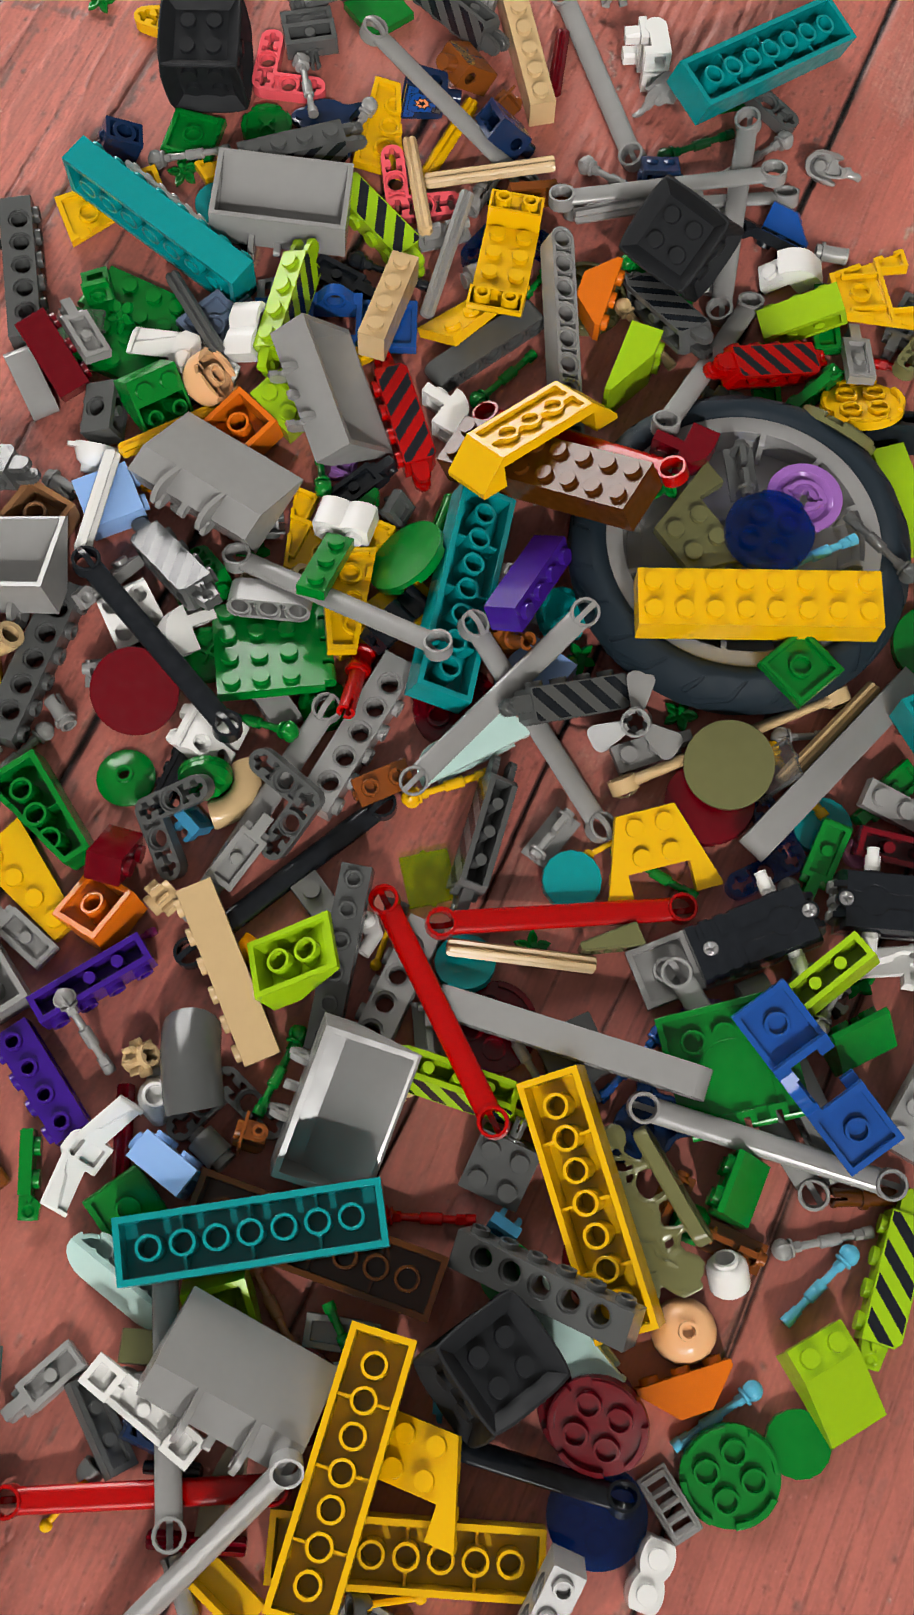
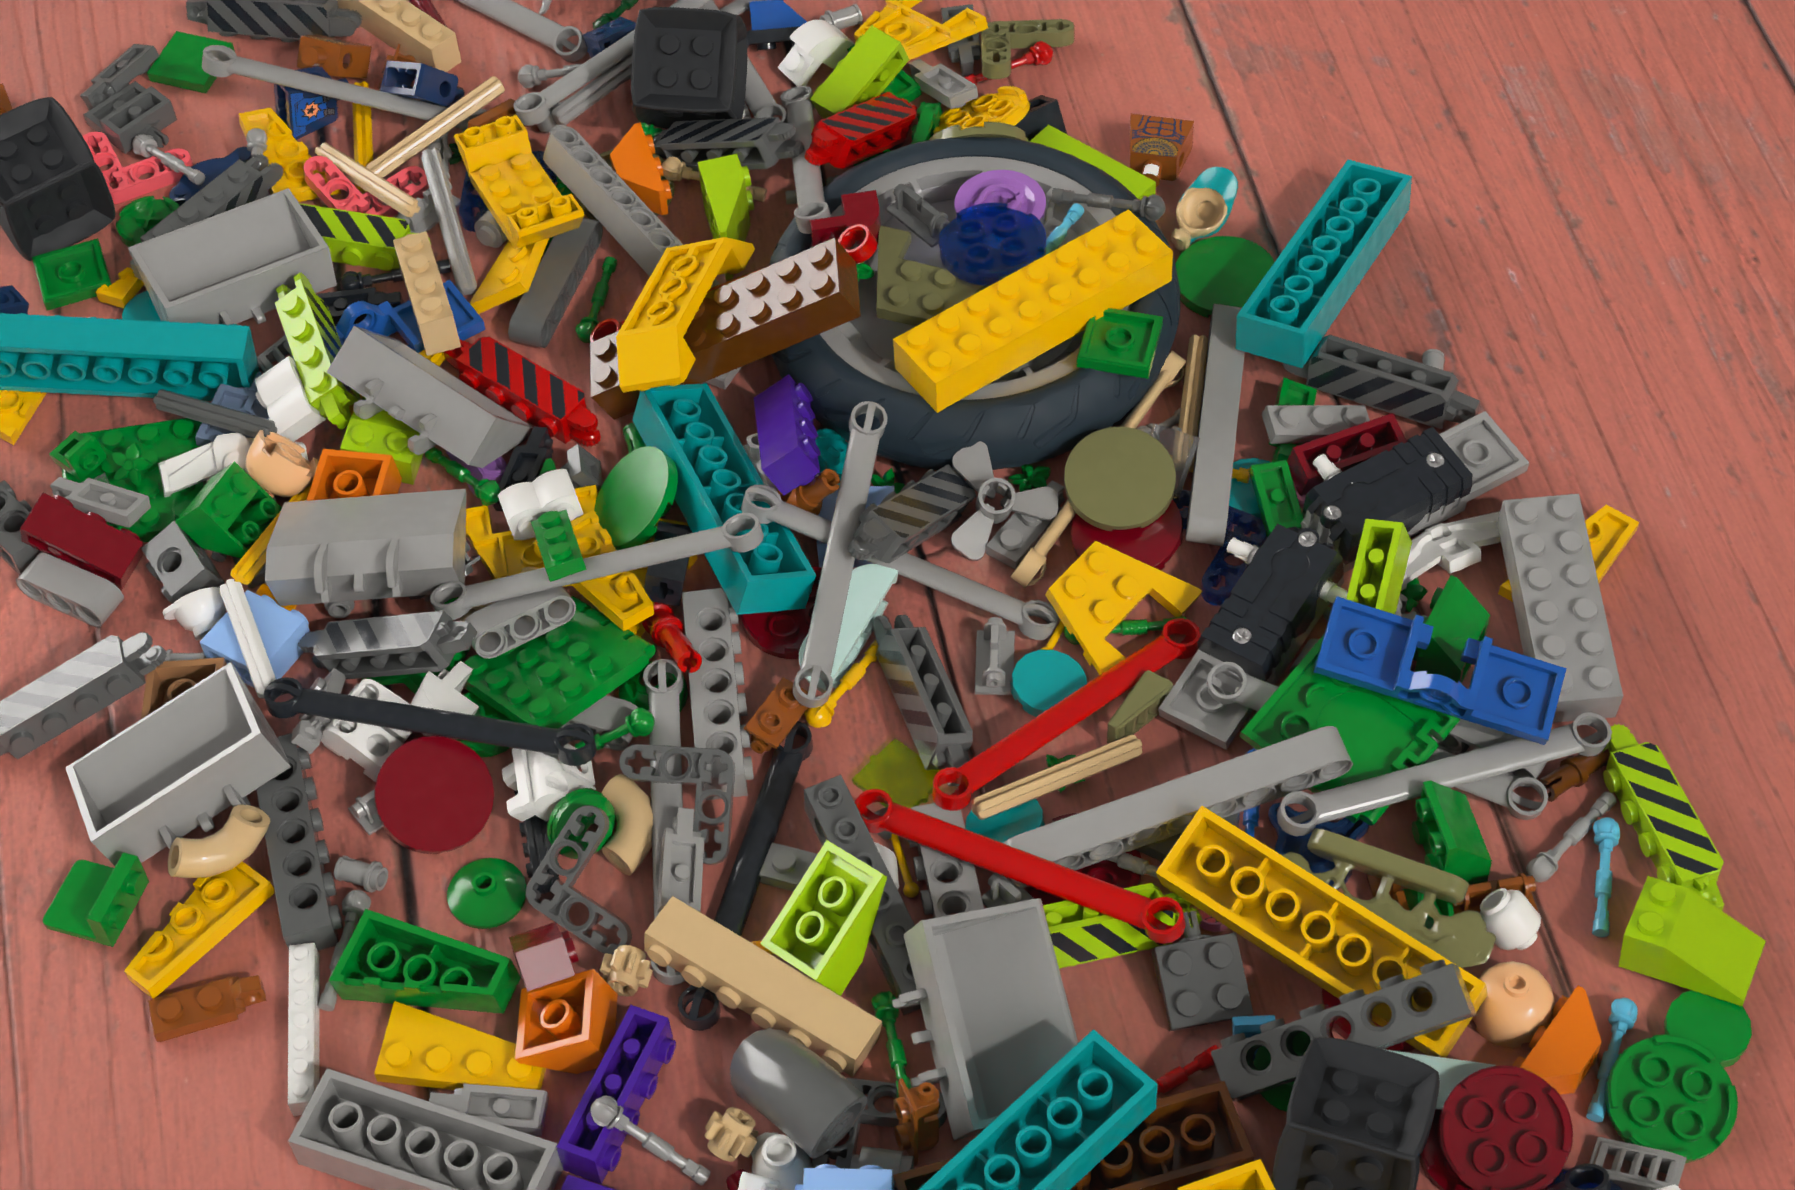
camera: 30 degrees left, 20 degrees down
light grey piece [148,144,231,170] -> none
green plant [167,159,196,187] -> none
dark azure tile [174,805,214,843] -> none
white brick [422,382,469,443] -> none

